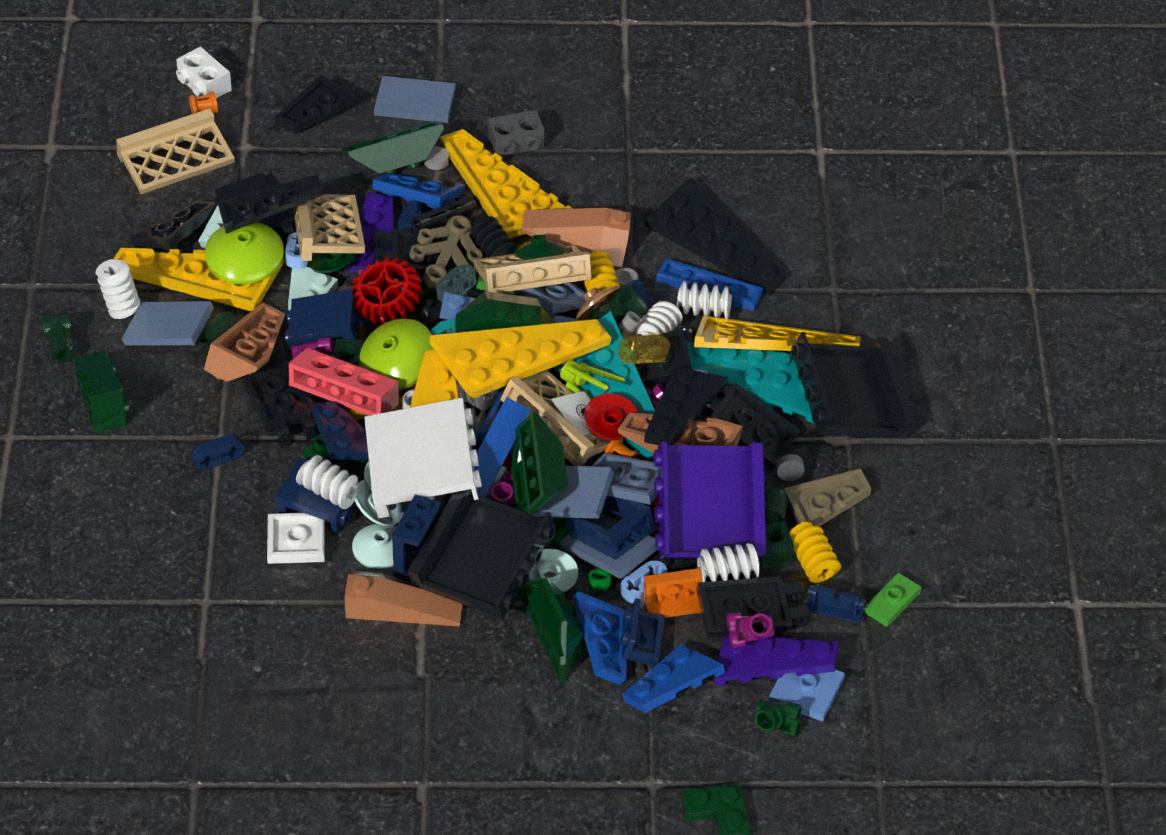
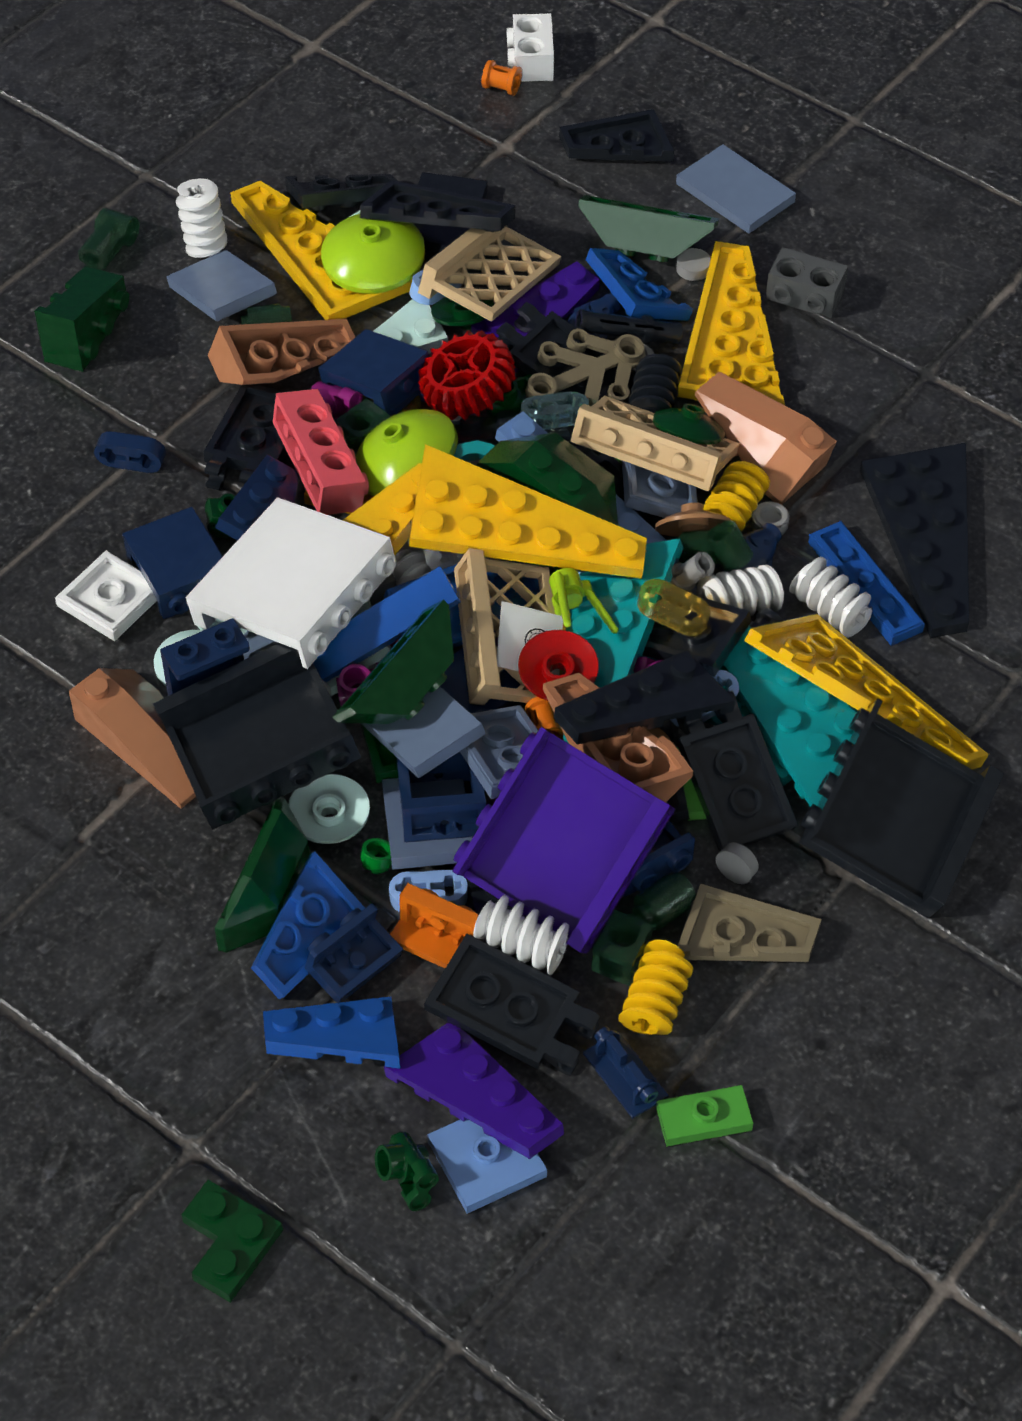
camera: 40 degrees right, 5 degrees up
tan fence [116,109,235,194] -> none
white piece [296,455,358,509] -> none
magenta plate [726,612,774,648] -> none

